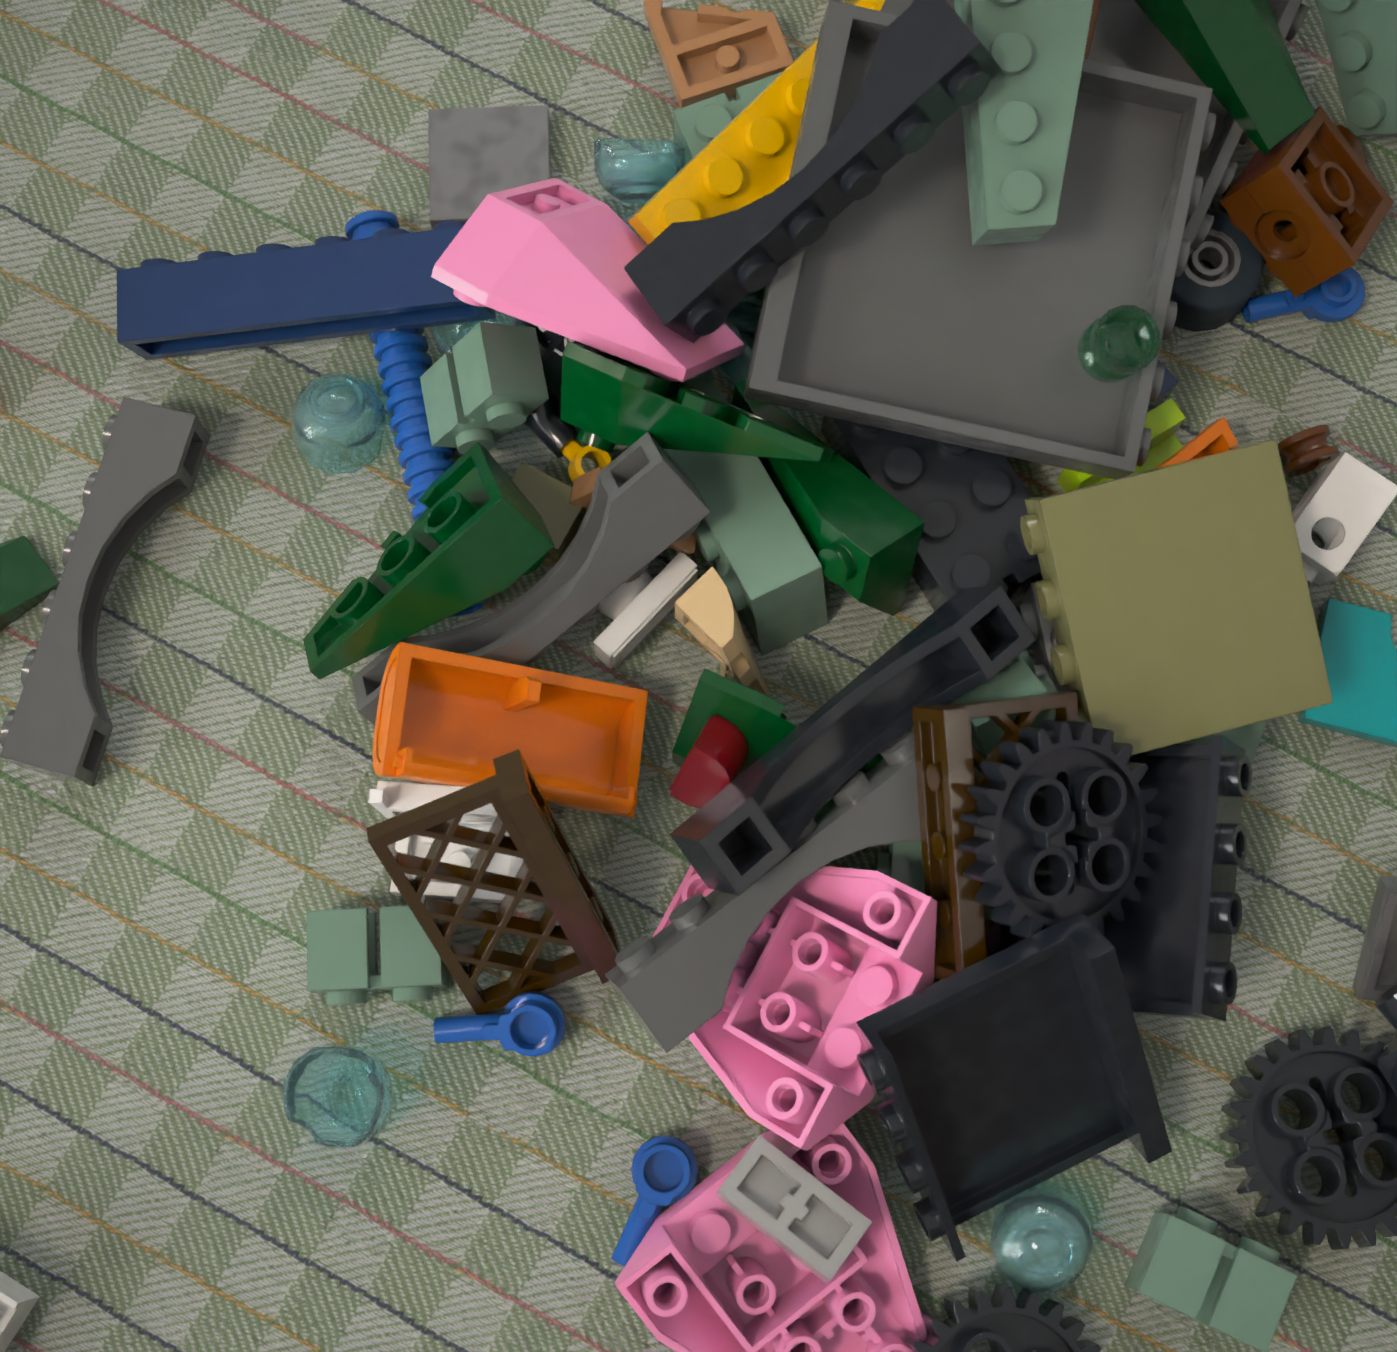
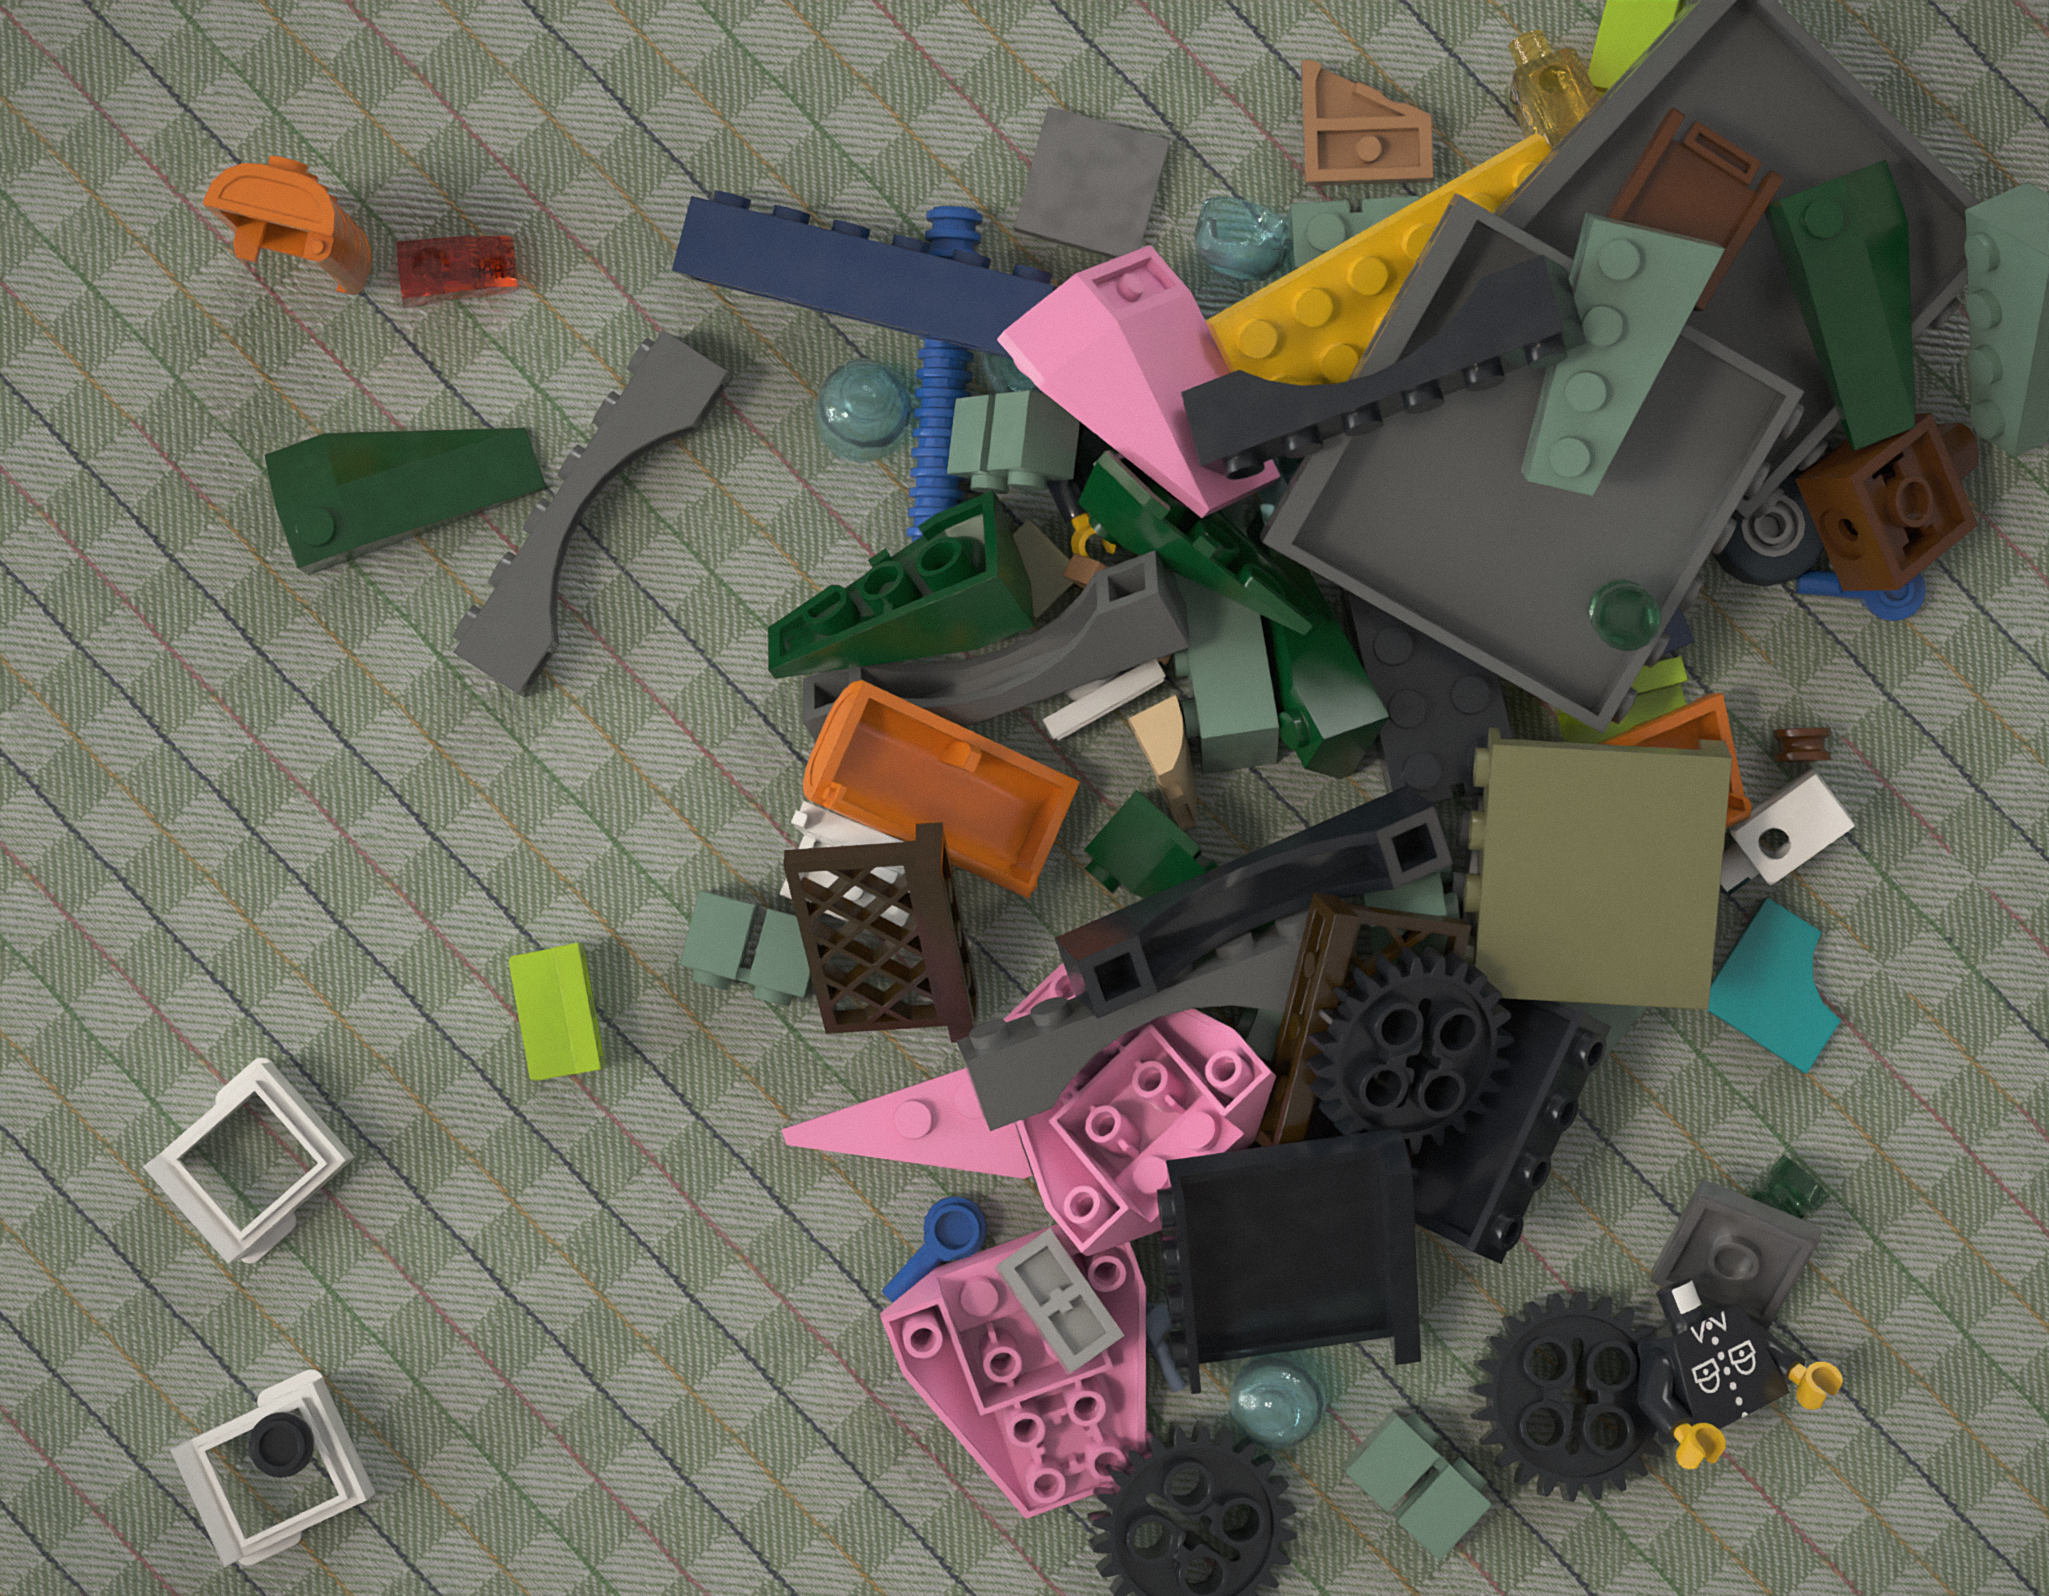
camera: 20 degrees right, 10 degrees up
clear light blue hair [283,1045,394,1148] -> none
blue plate [433,991,567,1057] -> none
dark red brick [669,714,748,808] -> none
none -> lime panel [509,943,607,1081]
none -> bright pink wing [782,1068,1033,1179]
none -> sand blue hand [1146,1301,1186,1392]

